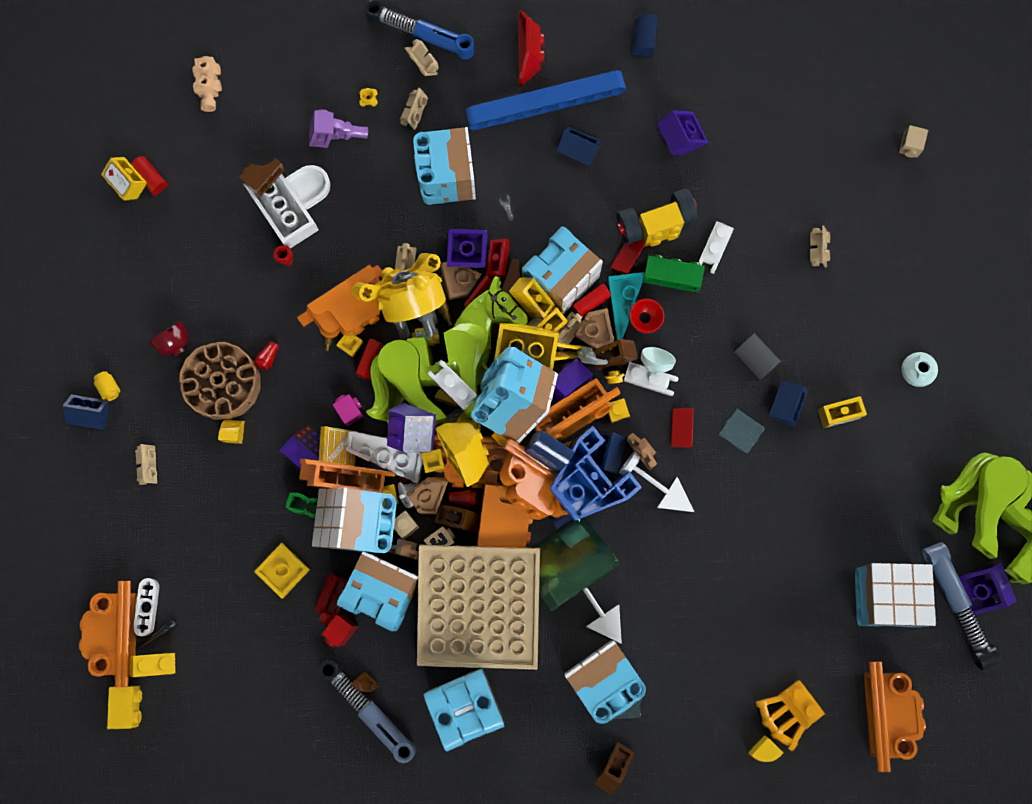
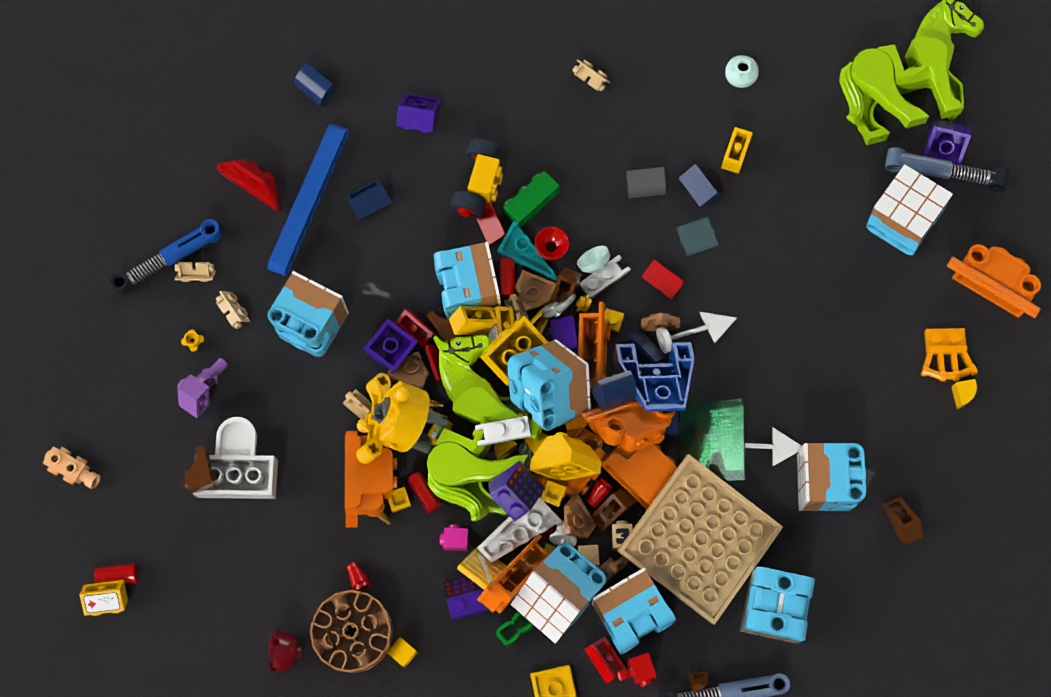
camera: 55 degrees left, 5 degrees down
red cone [274,245,293,266] -> none
white hinge [698,221,734,274] -> none

